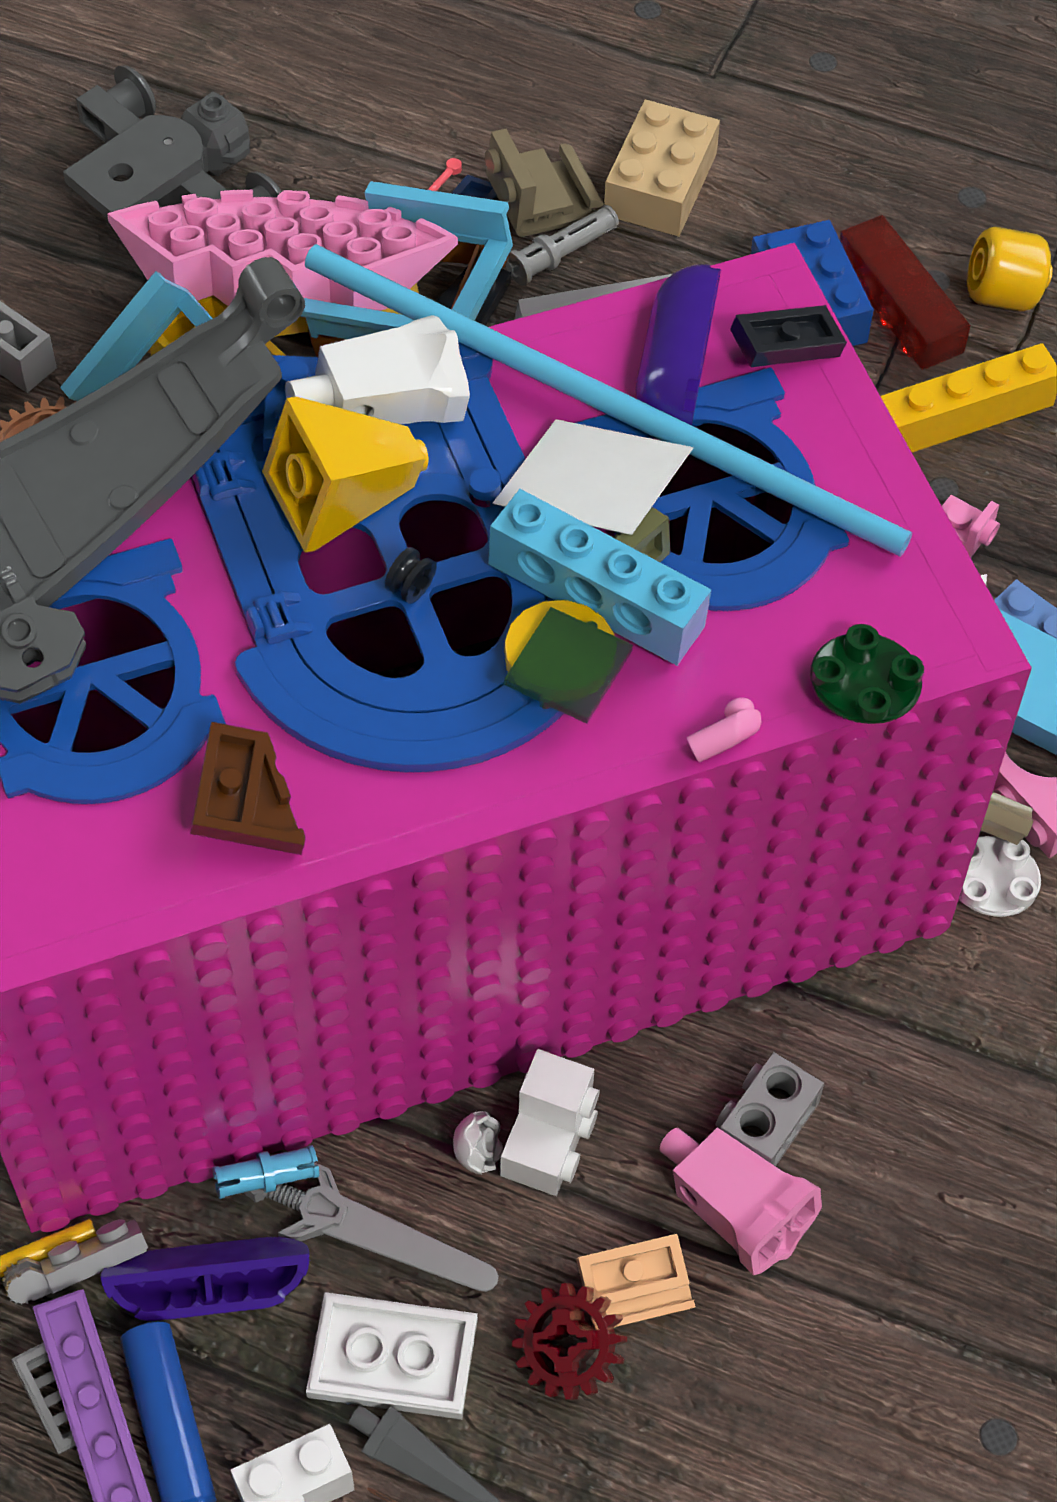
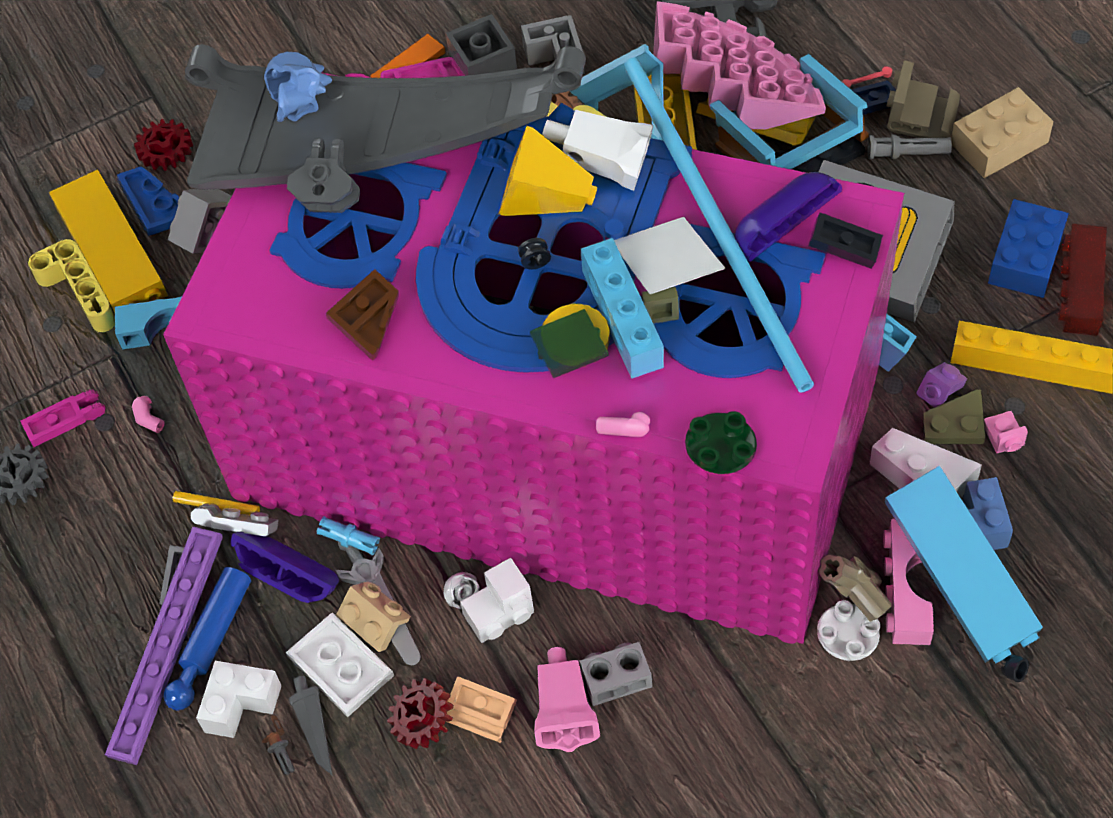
camera: 45 degrees right, 0 degrees up
none -> tan bracket [336,582,411,652]

